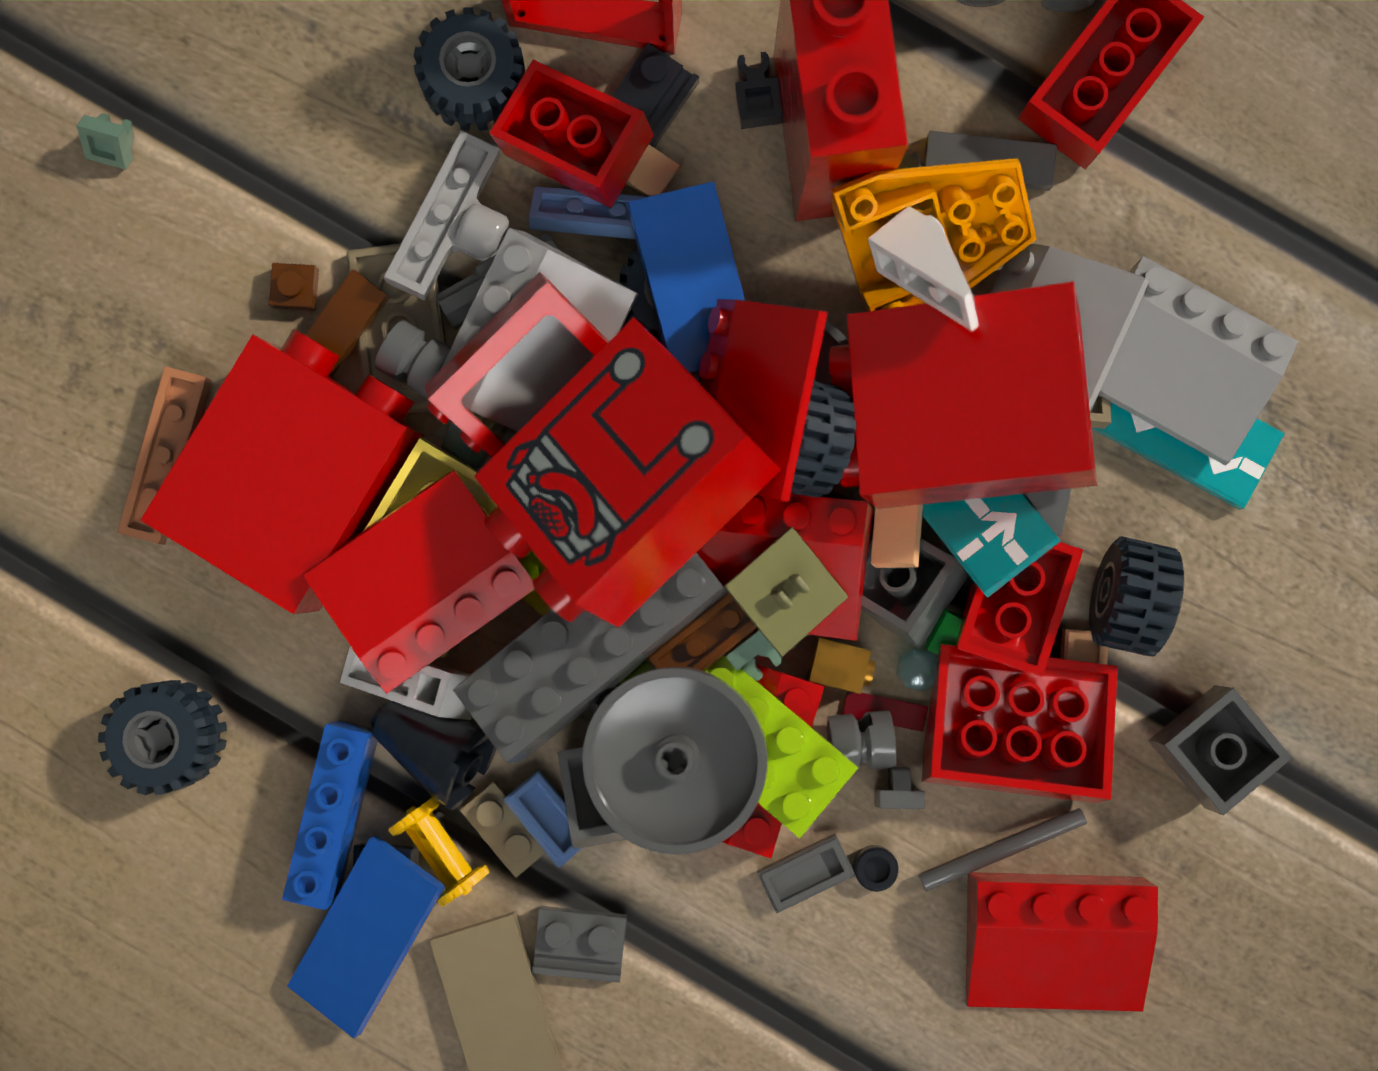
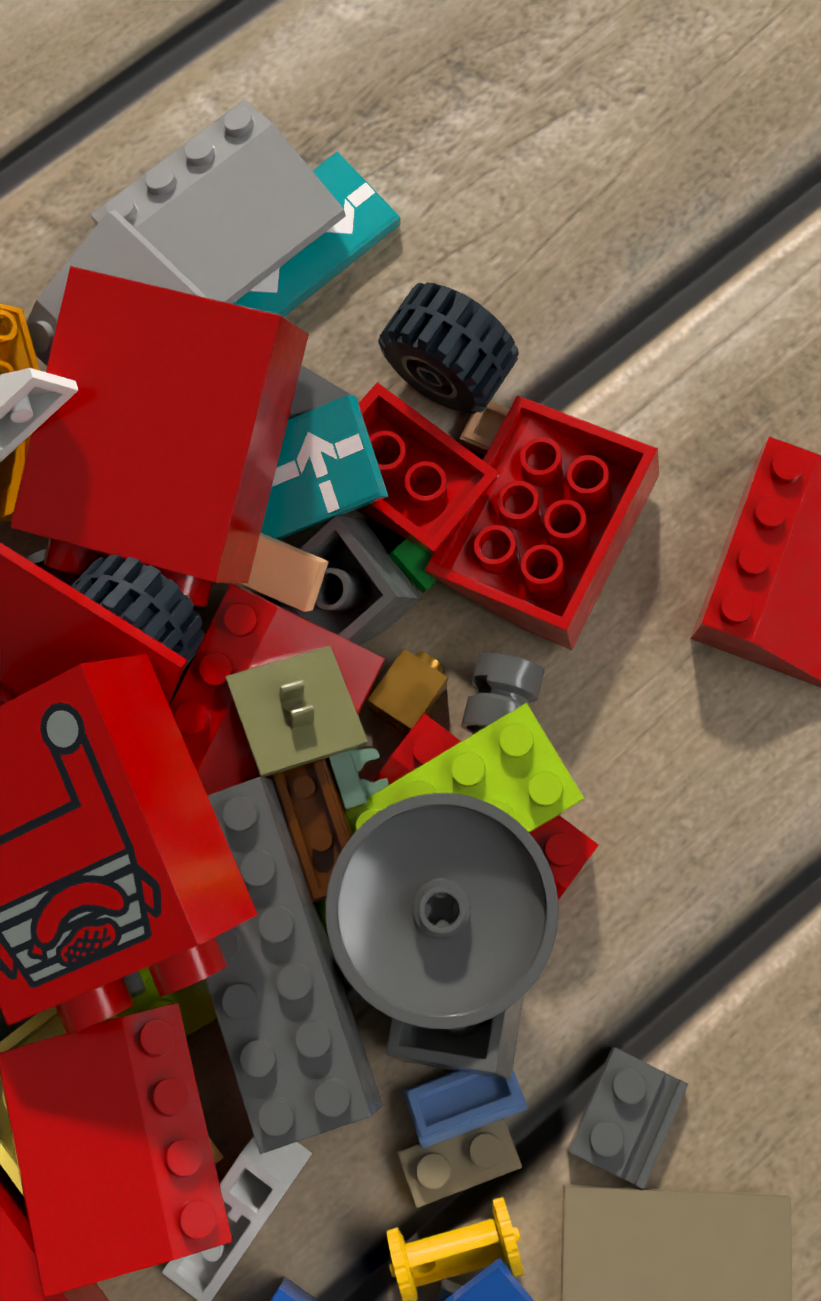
camera: 75 degrees left, 10 degrees down
black cone [371,701,496,810] -> none
dark grey tile [757,834,856,913] -> none
dark red window [842,691,928,732] -> none
black tile [853,845,899,892] -> none
dark grey tile [875,767,925,809] -> none
clear light blue tile [896,648,937,691] -> none
dark grey bar [919,808,1087,891] -> none
dark grey brick [1148,685,1292,816] -> none

